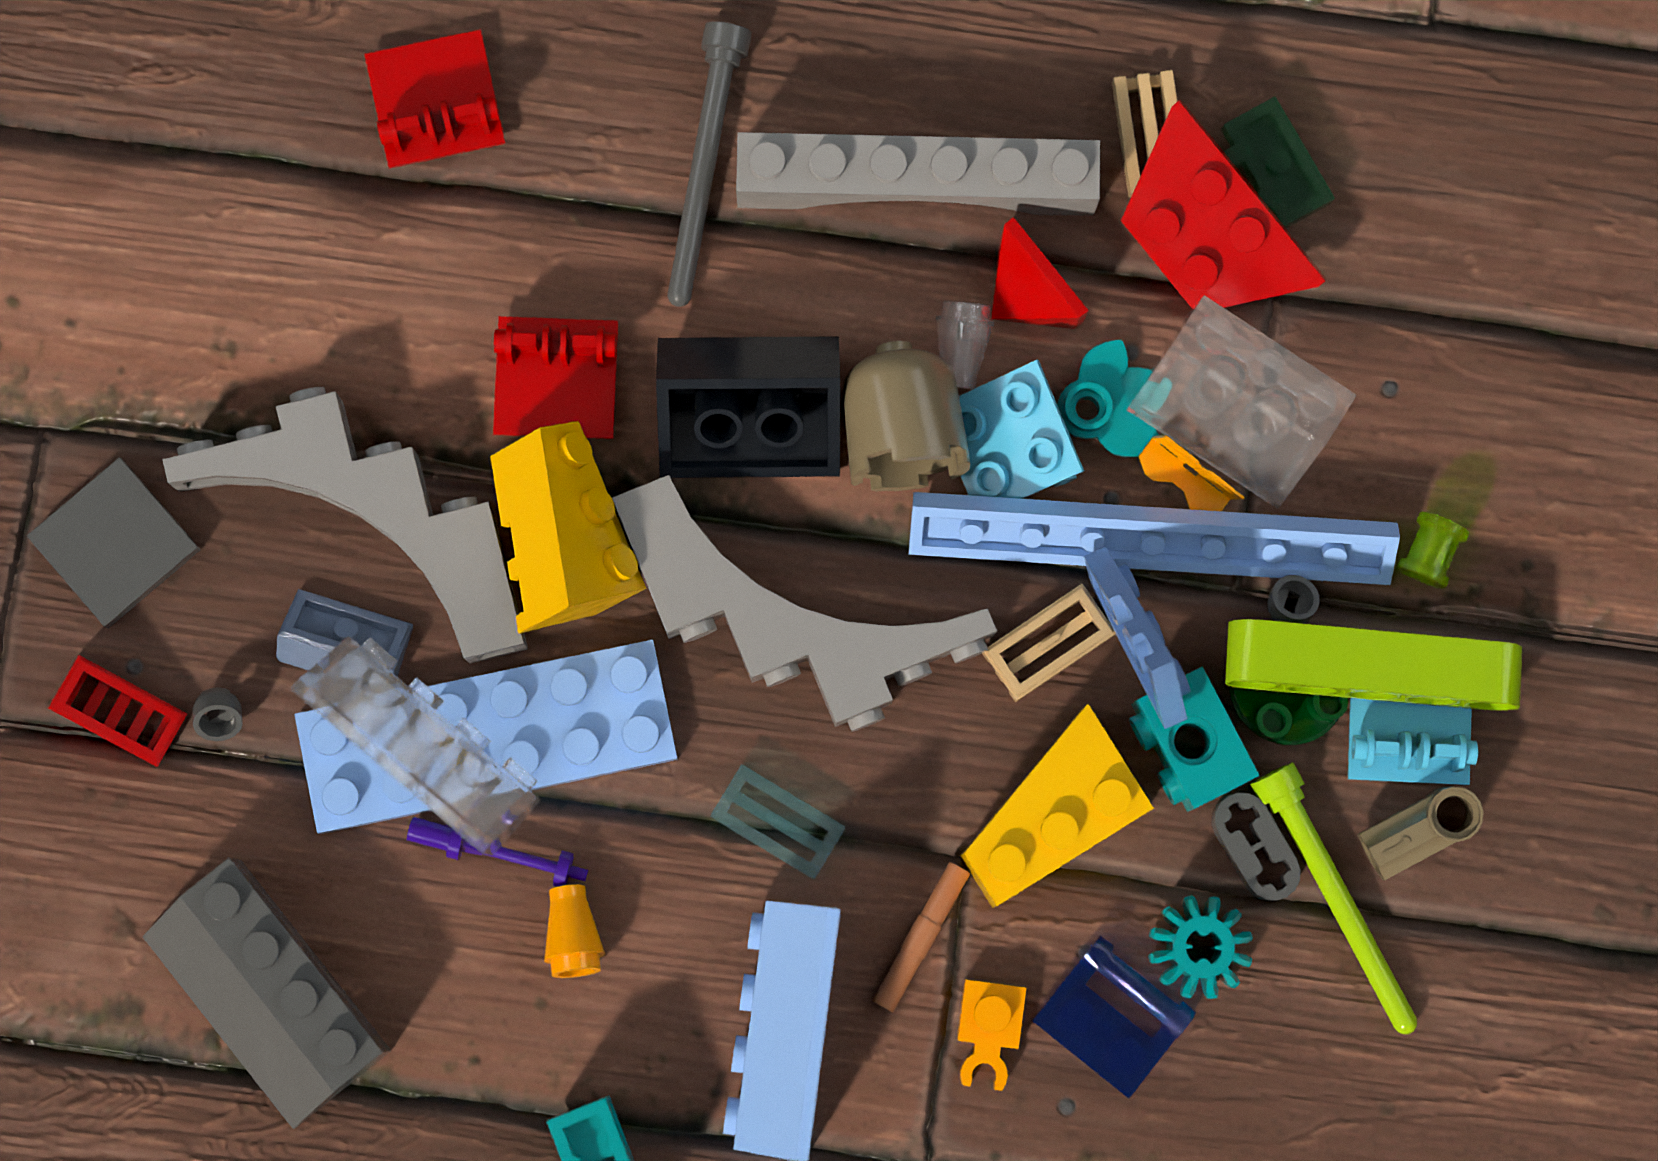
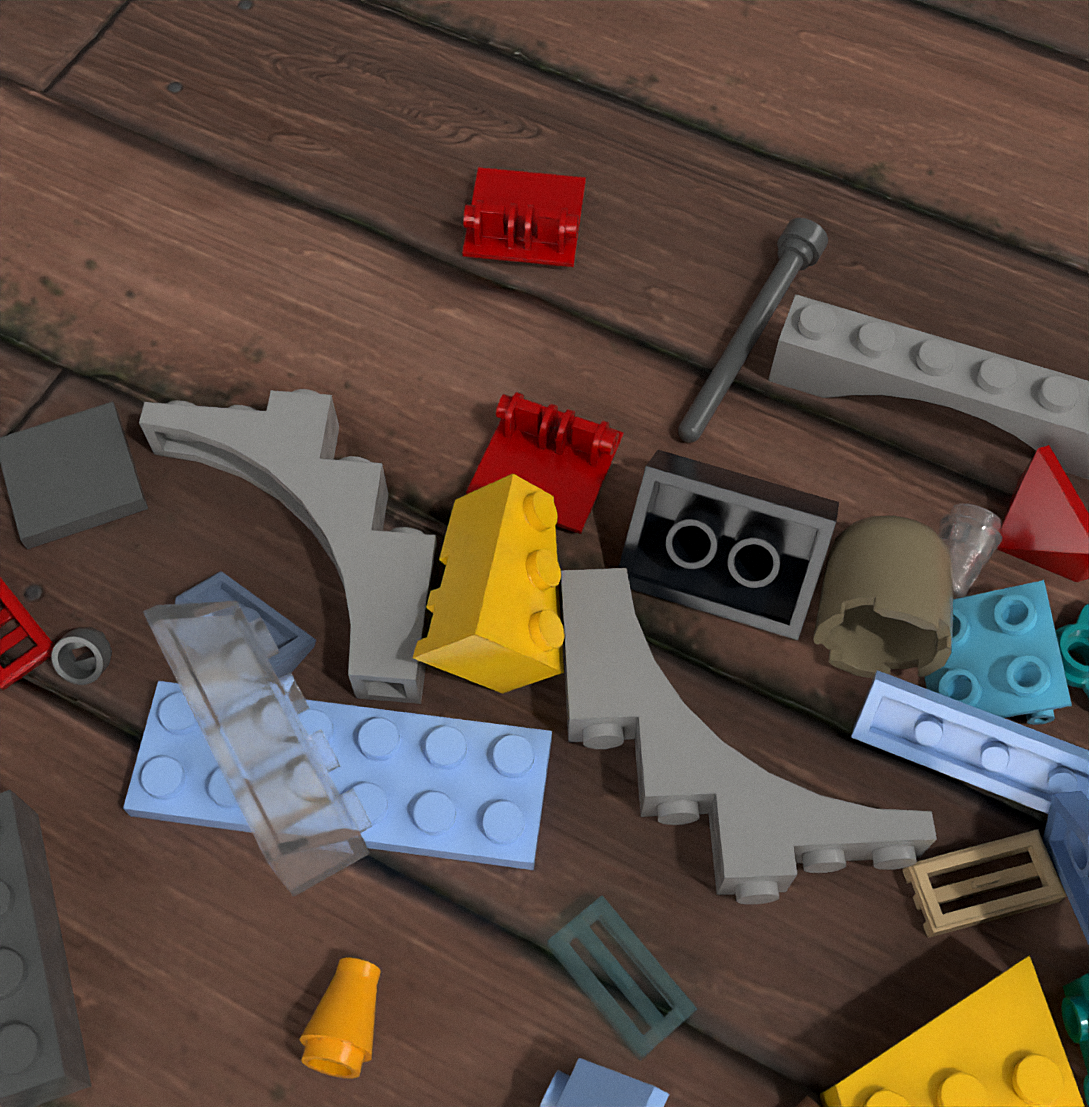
camera: 25 degrees right, 20 degrees down
dark purple piece [407,817,589,887] -> none

